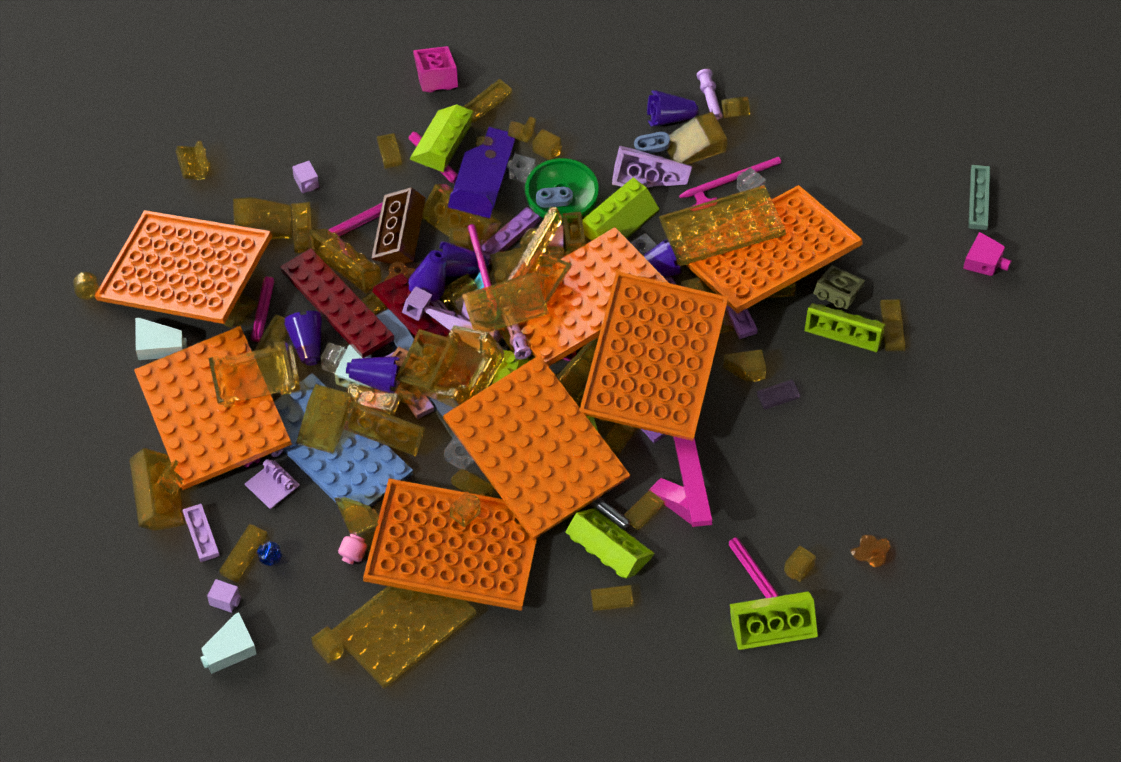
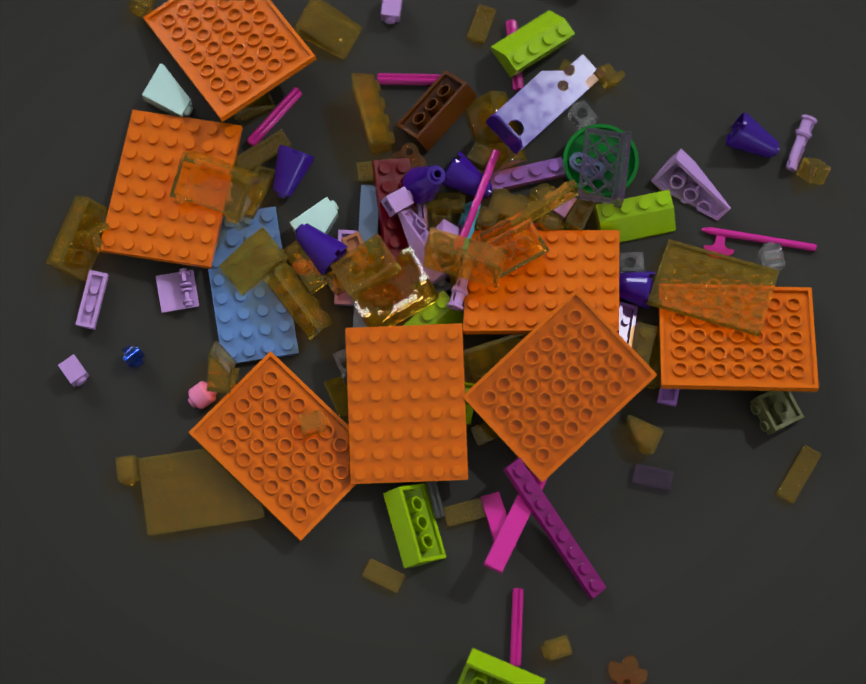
camera: 30 degrees right, 20 degrees up
light aqua slope [200,613,256,674] -> none
clear yellow plate [219,524,267,582] -> none
dark red plate [280,249,395,358] -> none
clear yellow plate [292,202,313,253] -> none
clear brick [321,342,346,373] -> none
clear yellow plate [463,79,512,123] -> none
clear yellow brick [533,129,562,160] -> none
sand blue plate [634,132,671,154] -> none
clear yellow slope [663,112,727,165] -> none
lime slope [805,303,885,352] -> none
none -> magenta plate [503,458,607,599]
none -> fence [577,127,632,208]

